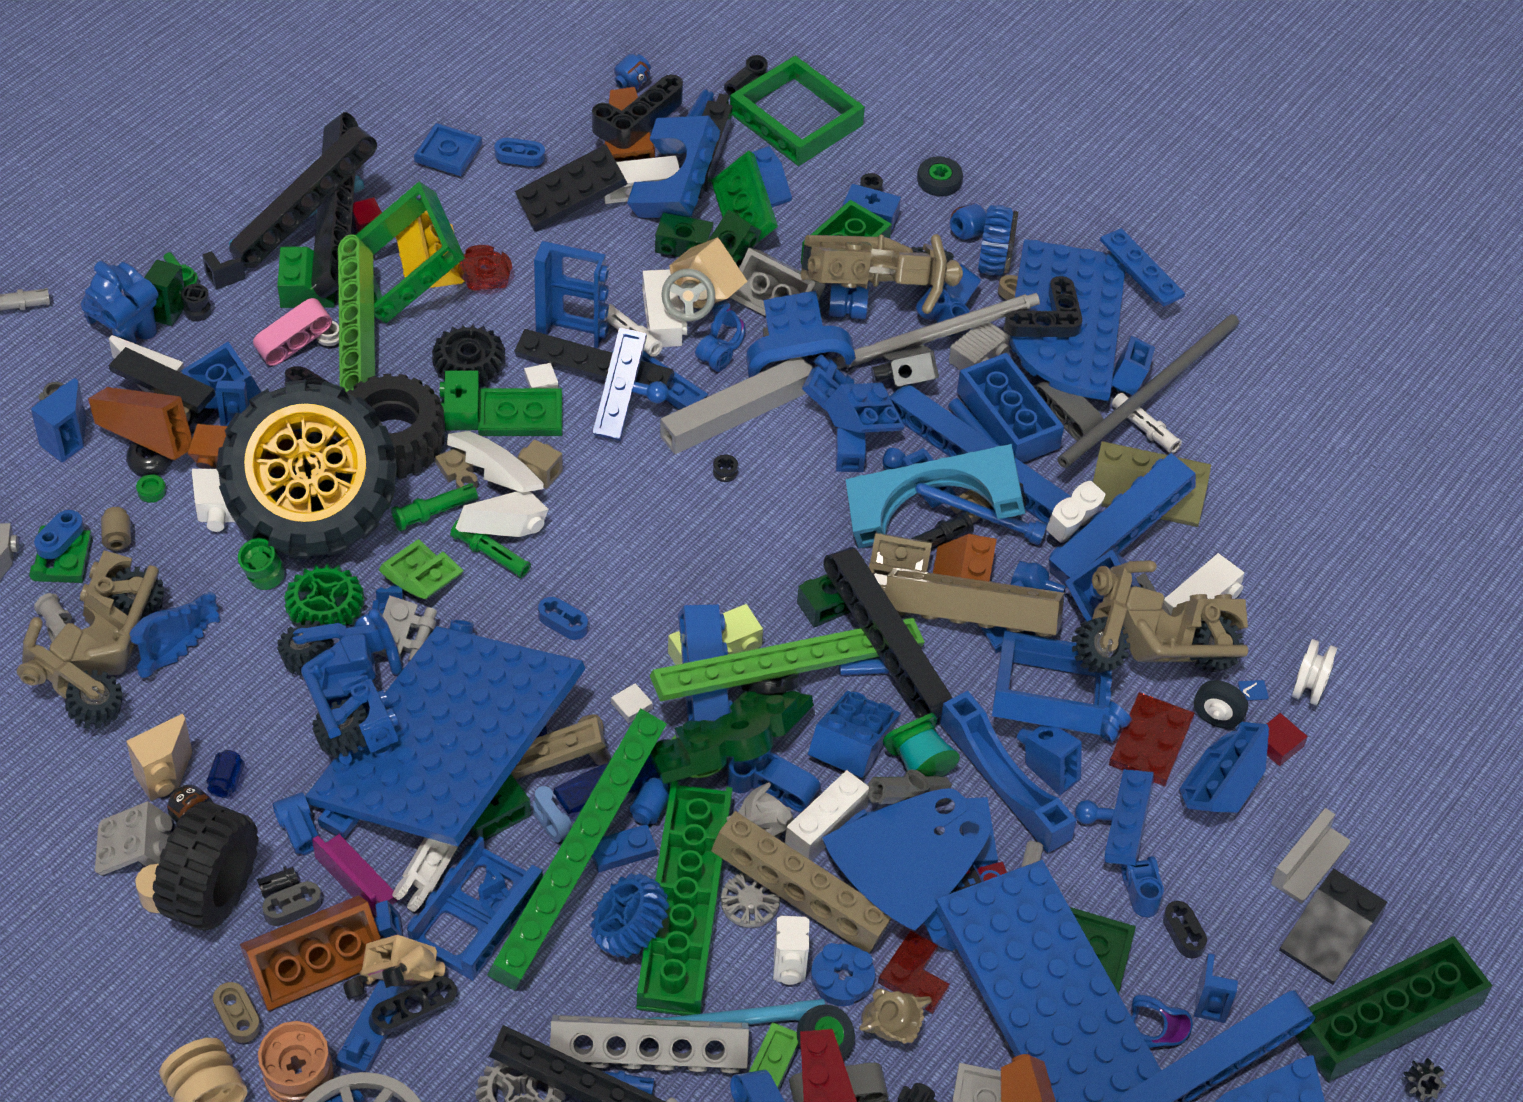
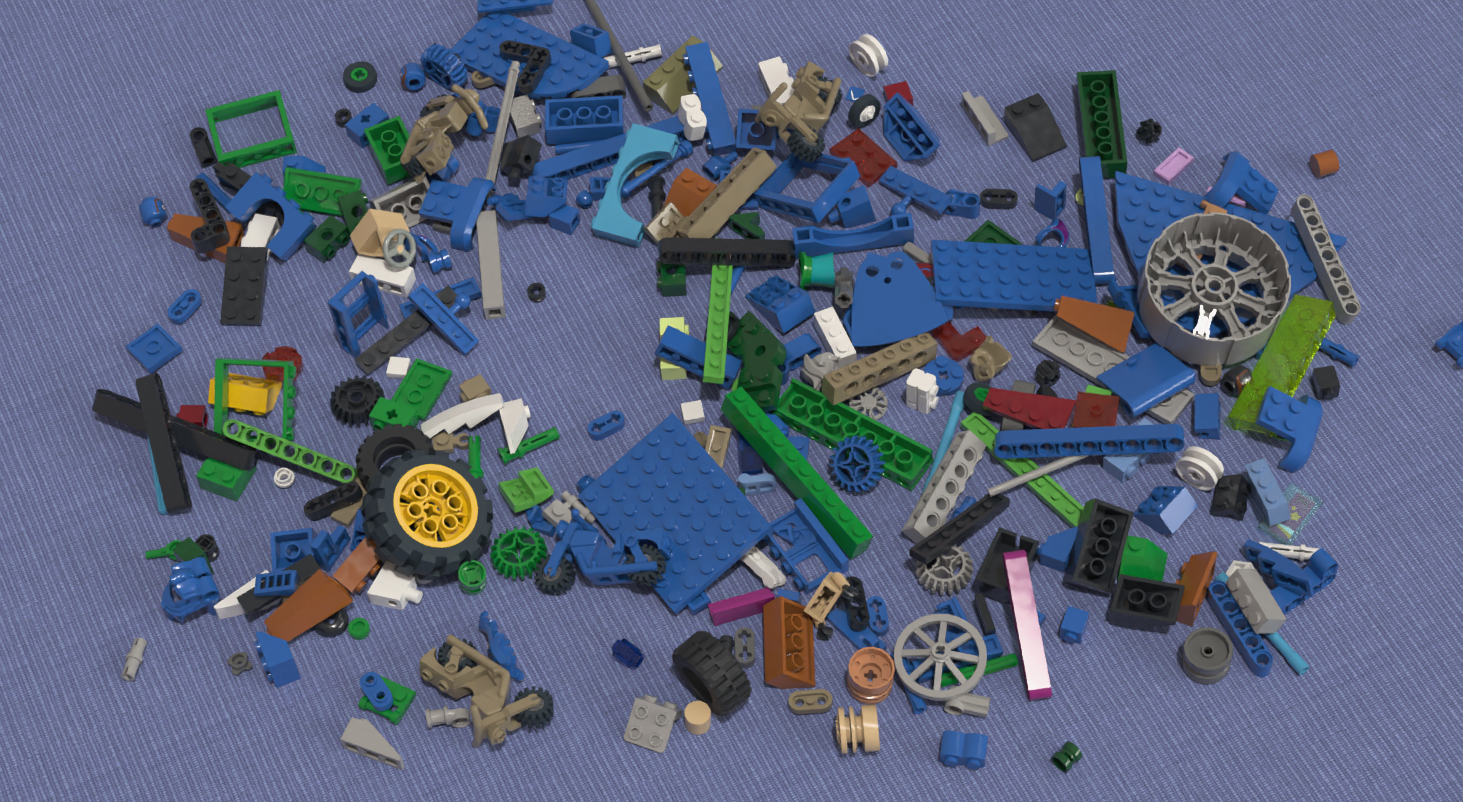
camera: 55 degrees left, 5 degrees up
dark tan brick [101,507,131,551] -> none
tan slope [126,714,192,801] -> none
head [167,784,214,822] -> none
black panel [202,251,246,290] -> none
bright pink beam [253,298,332,366] -> none
blue piece [272,792,319,855] -> none
white pin [605,304,663,357] -> none
none -> blue slope [254,570,299,596]
none -> dark green slope [729,212,765,239]
none -> blue beam [866,596,889,637]

